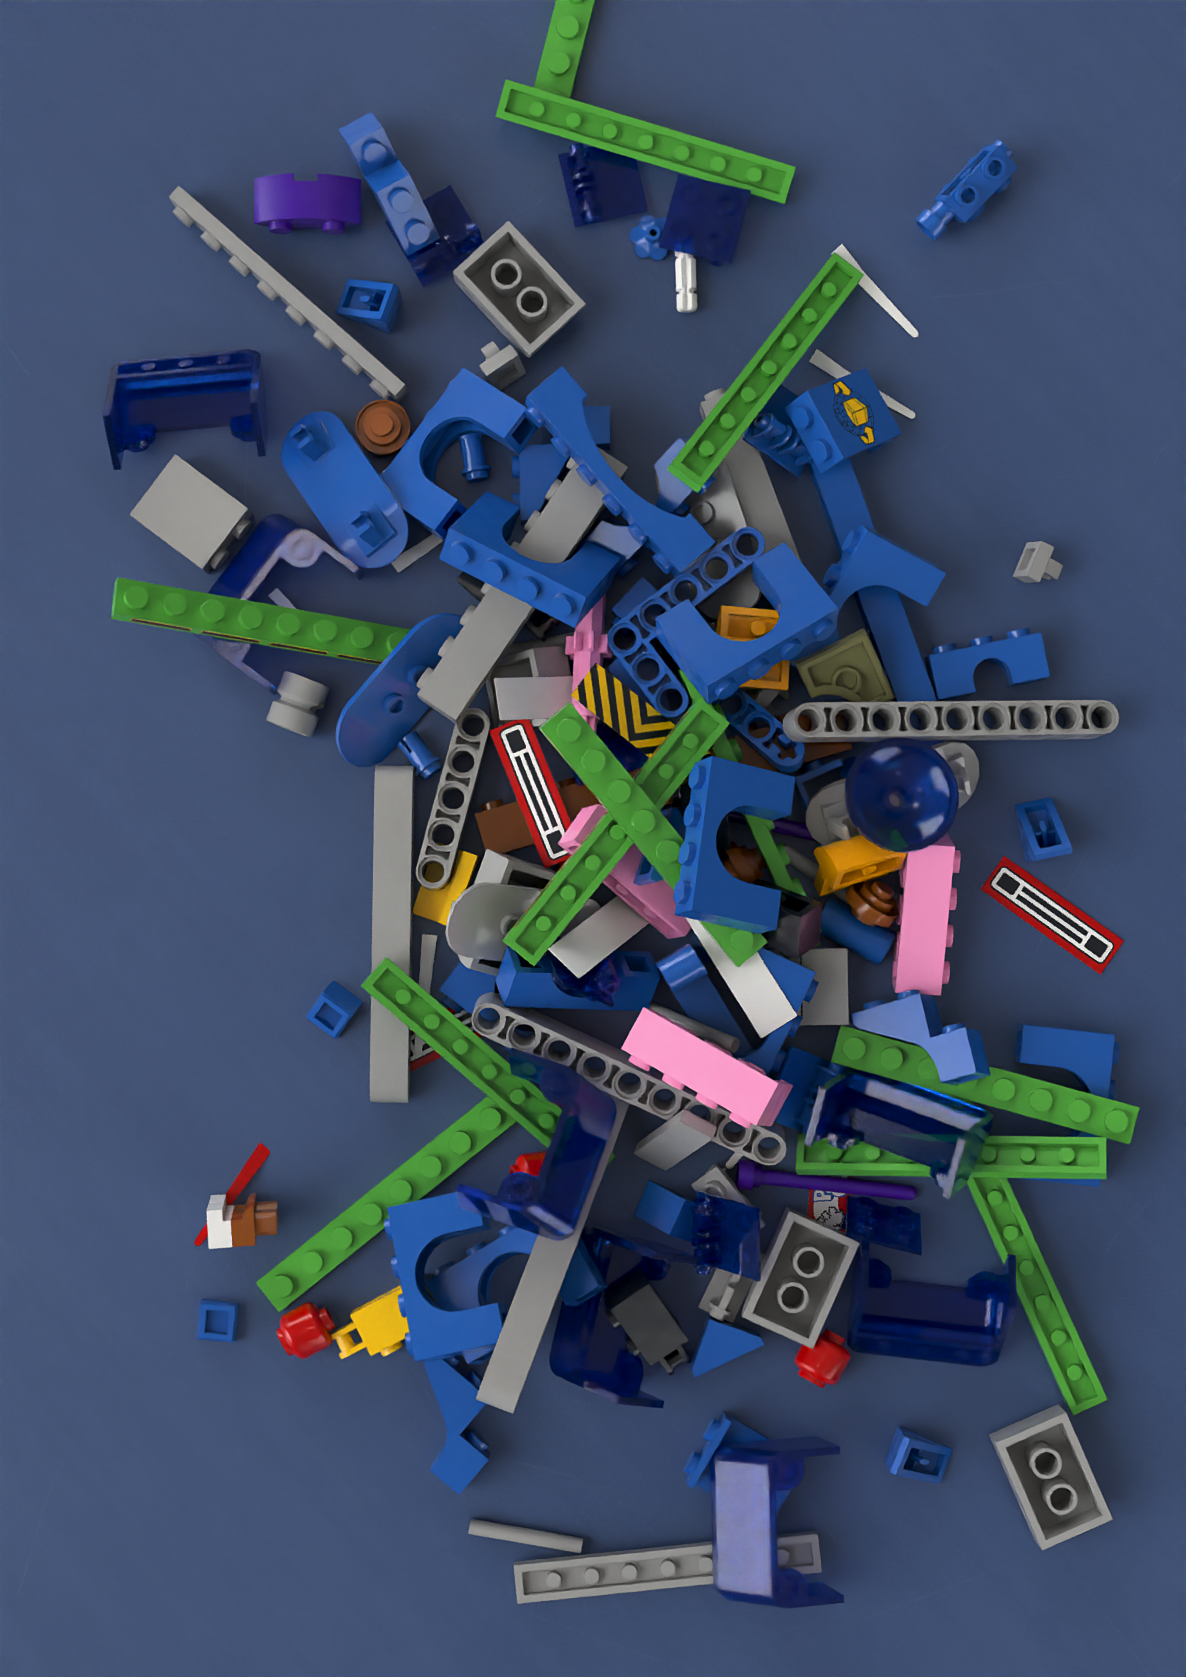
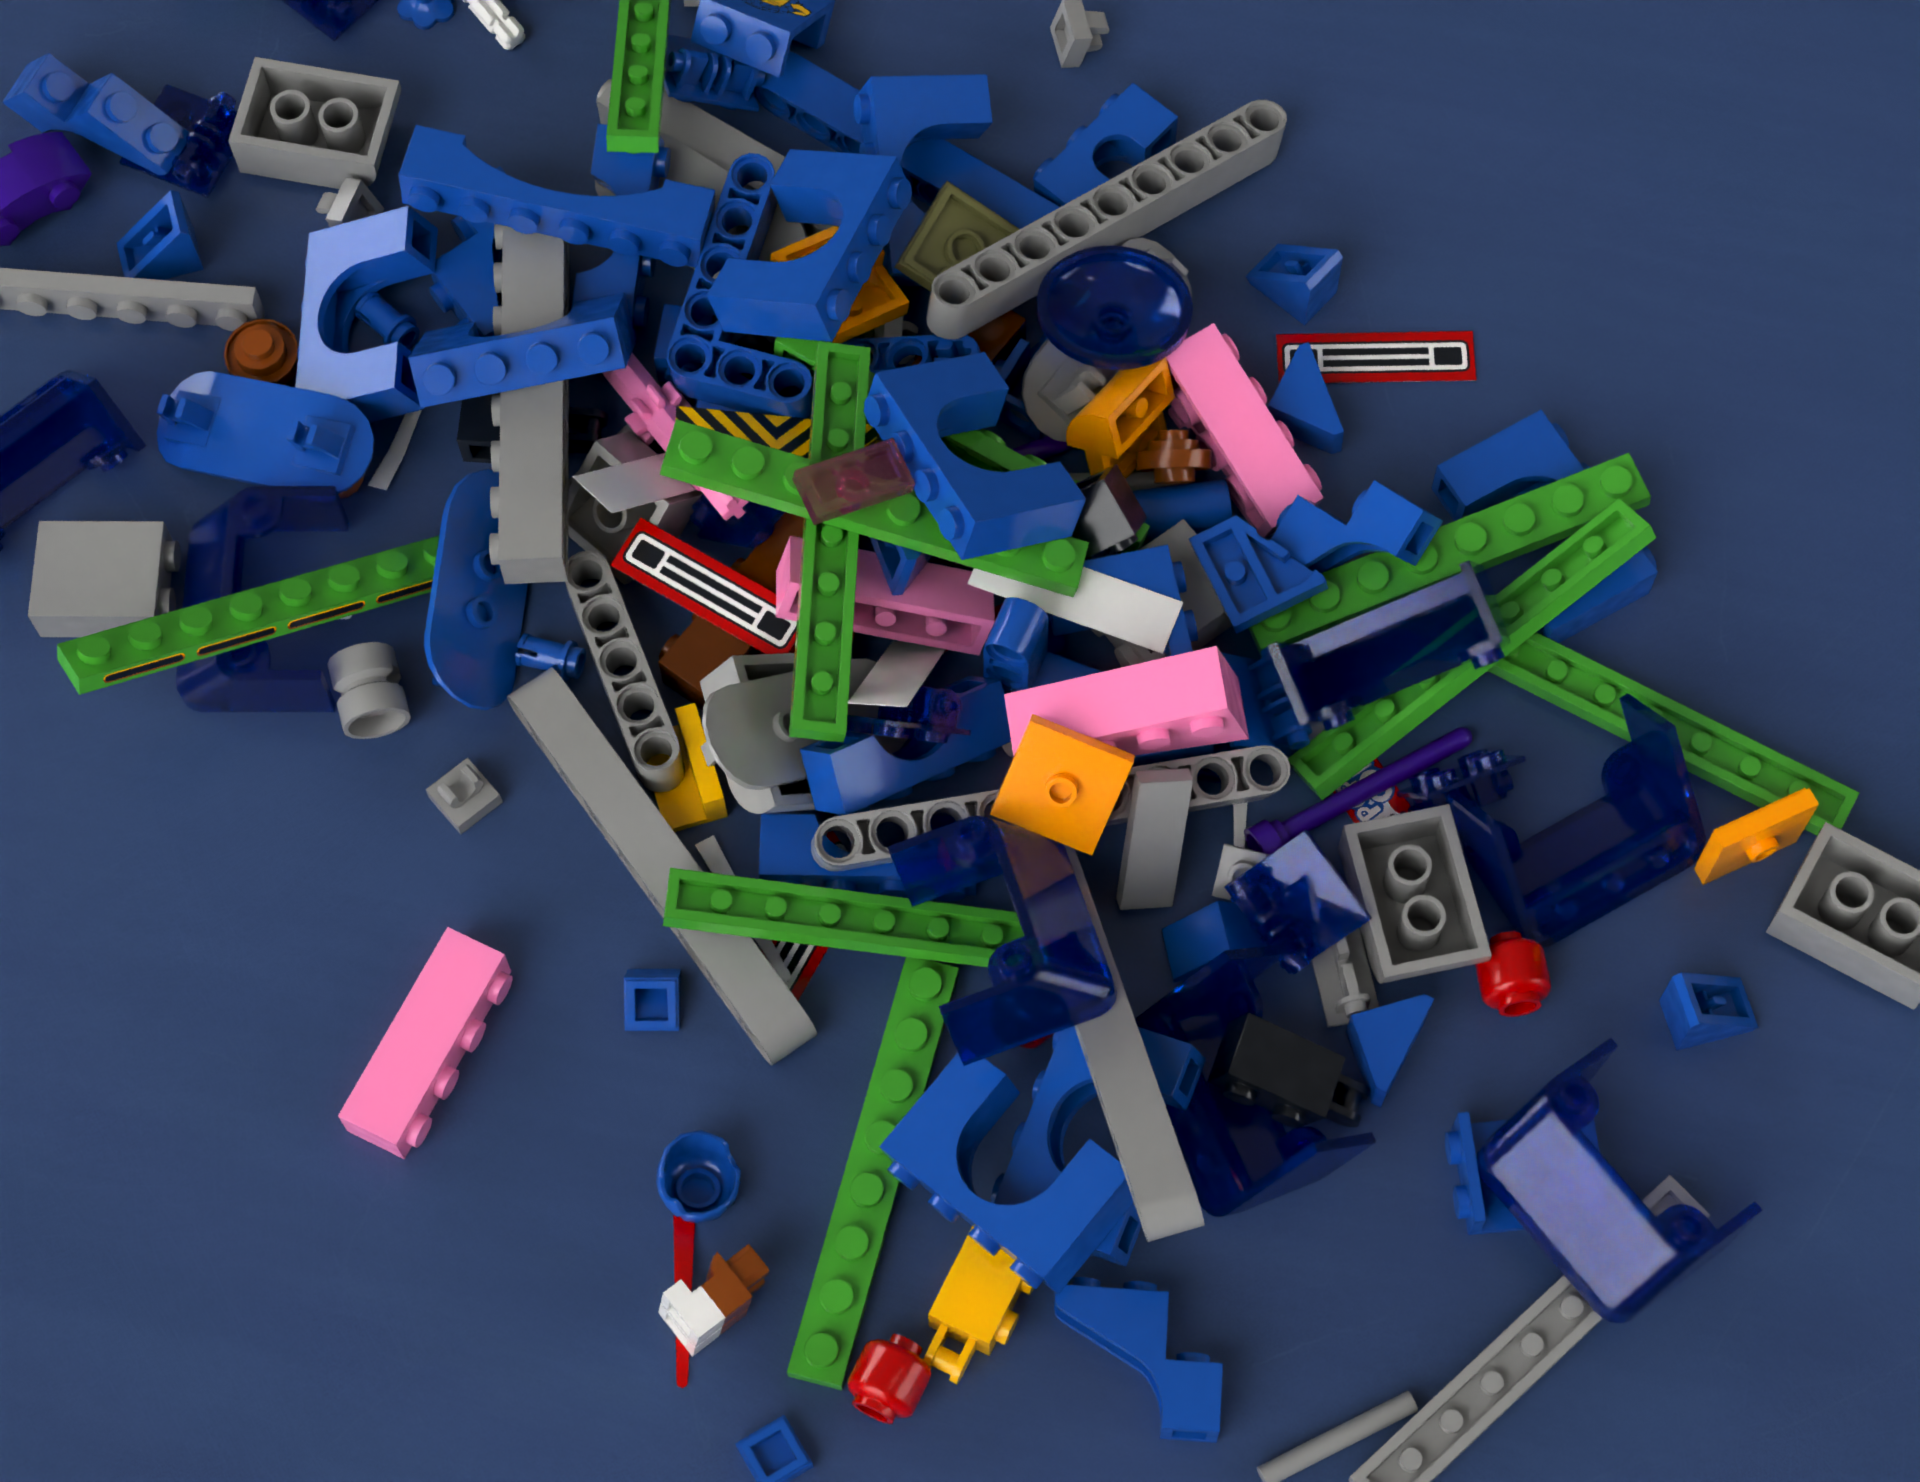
camera: 35 degrees left, 20 degrees down
none -> bright pink brick [338,927,513,1159]
none -> light grey tile [425,757,503,835]
none -> blue hair [656,1130,741,1224]
none -> clear pink plate [792,438,915,525]
none -> light orange plate [990,714,1135,856]
none -> blue wing [1189,515,1328,634]
none -> blue slope [1268,342,1344,454]
none -> light orange plate [1694,788,1819,885]

